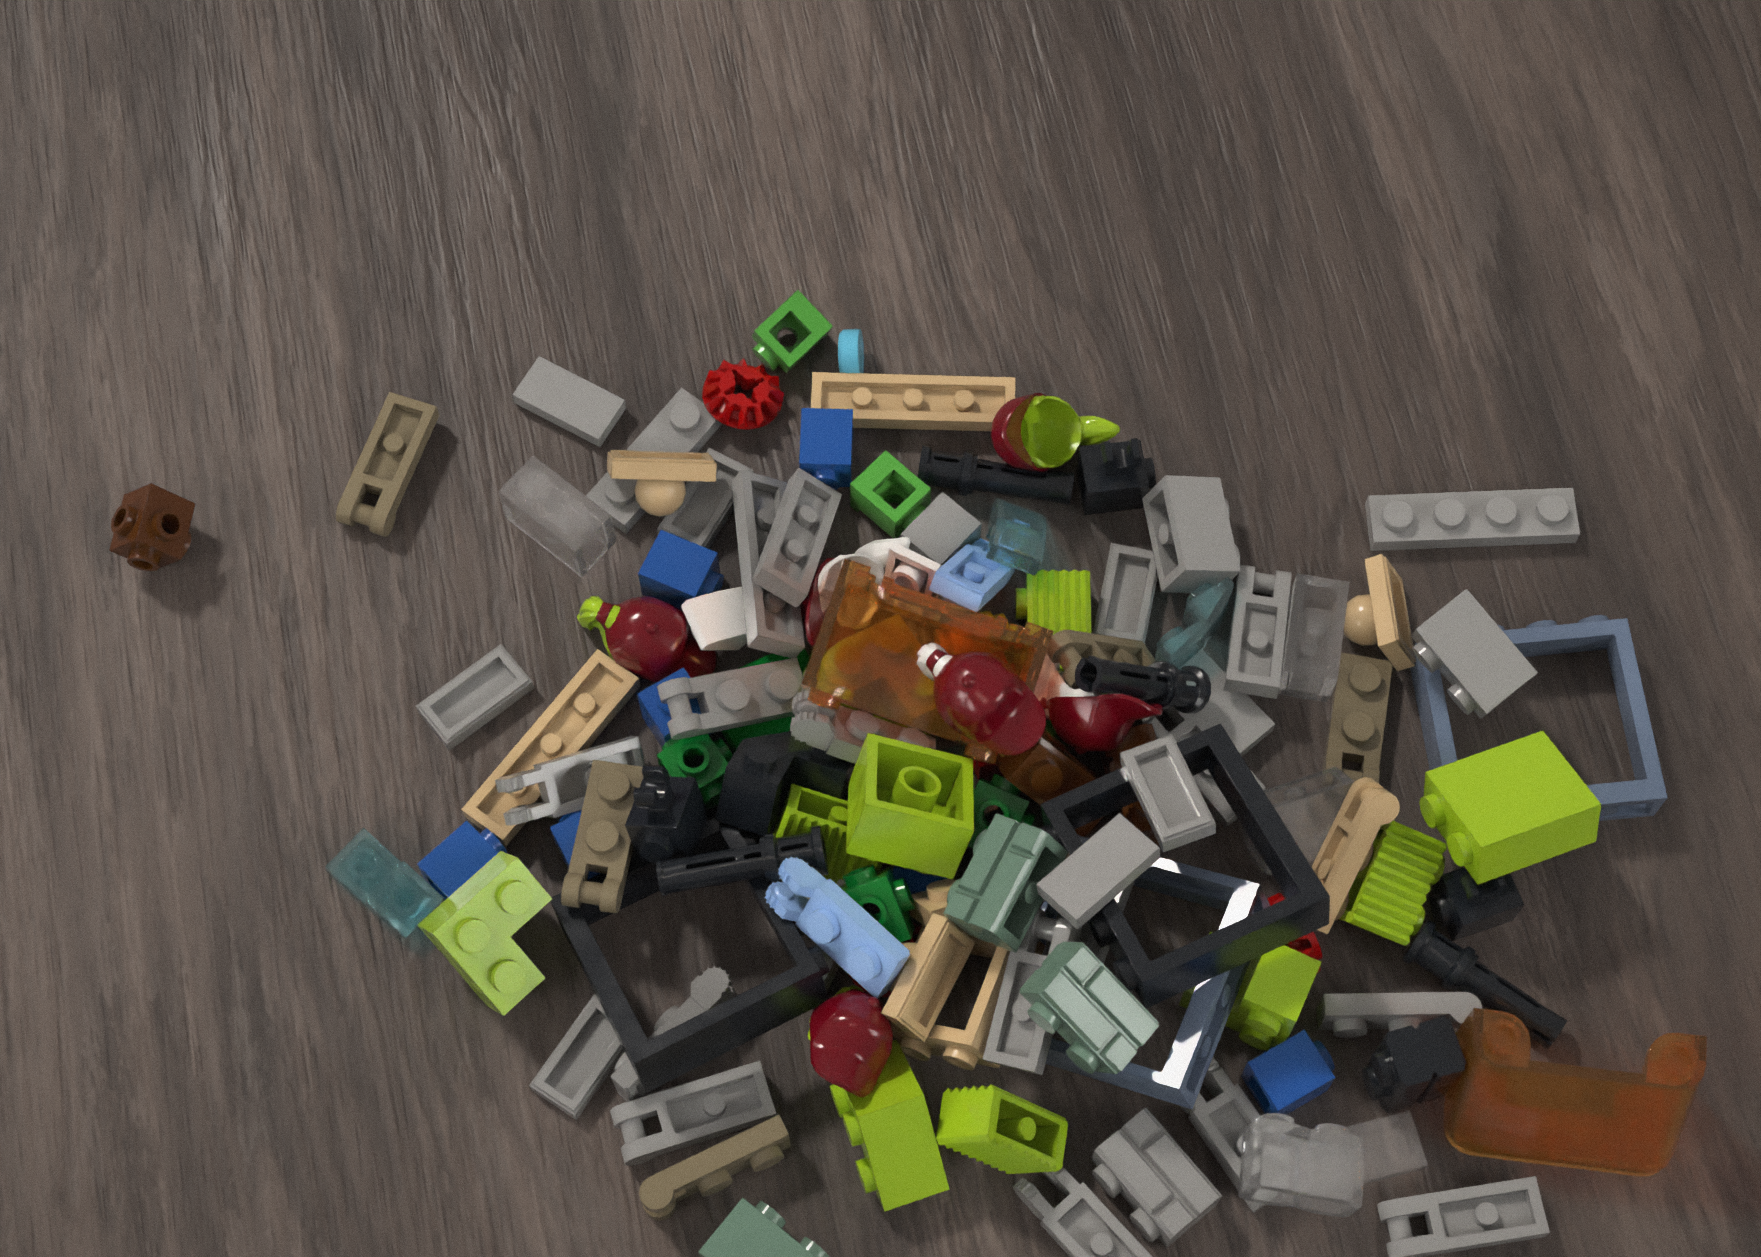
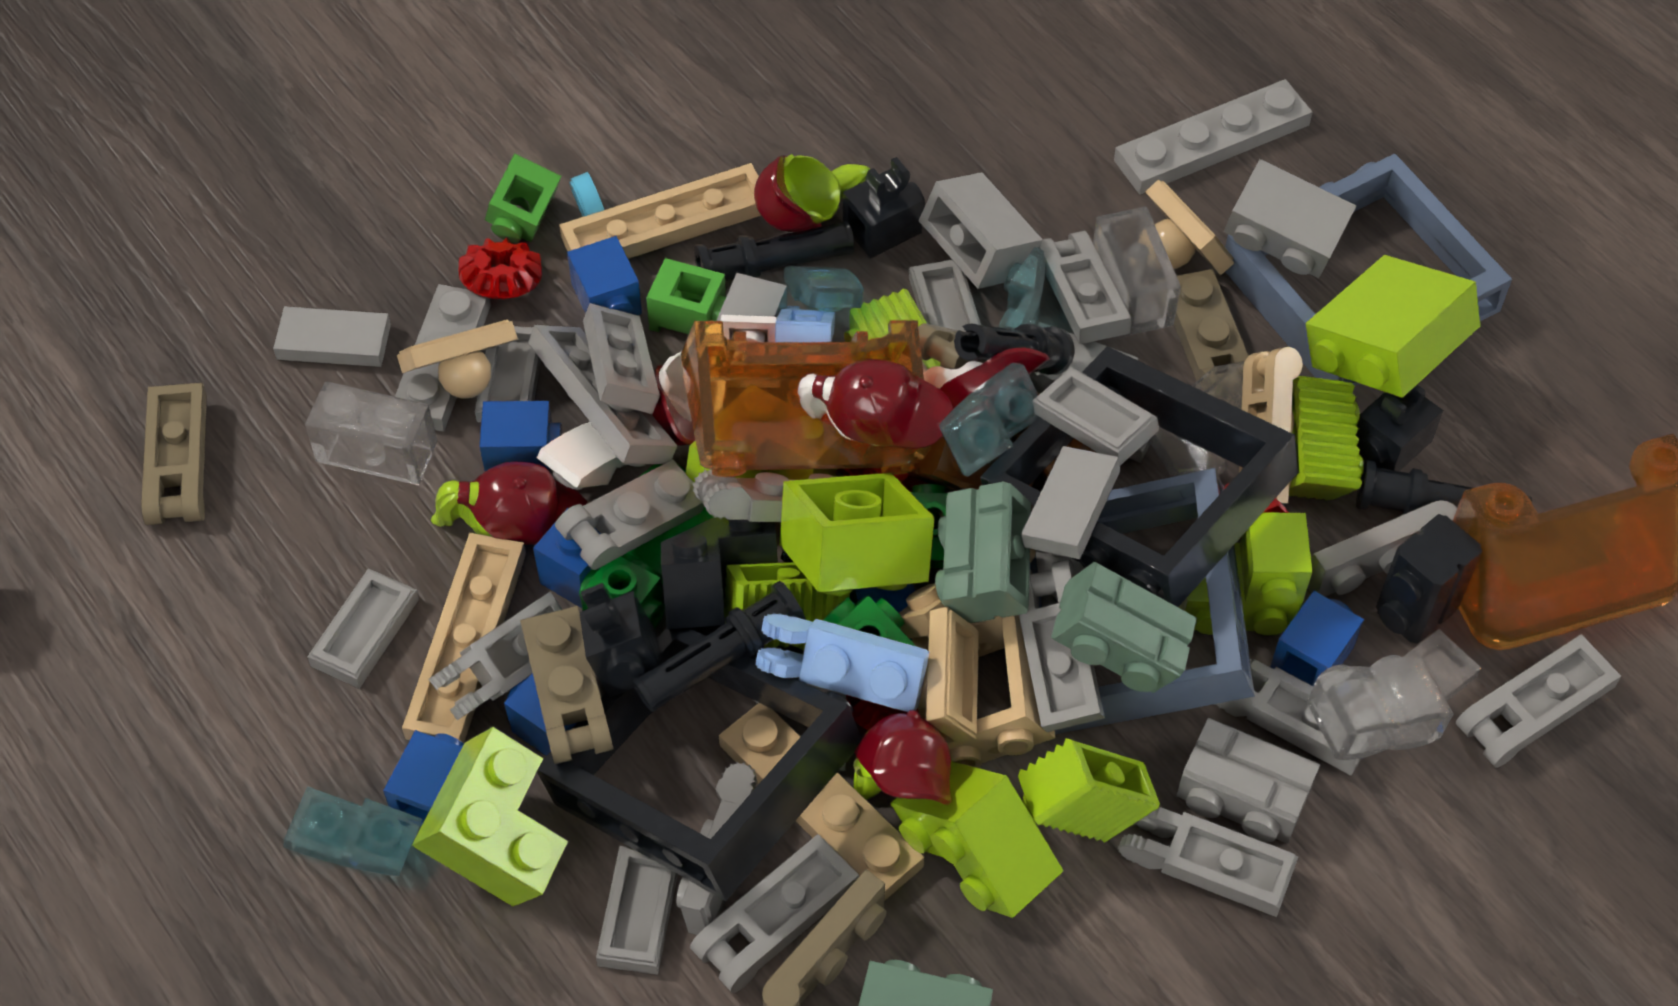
camera: 25 degrees left, 10 degrees down
none -> tan plate [719,703,924,900]
none -> clear light blue slope [939,362,1039,476]

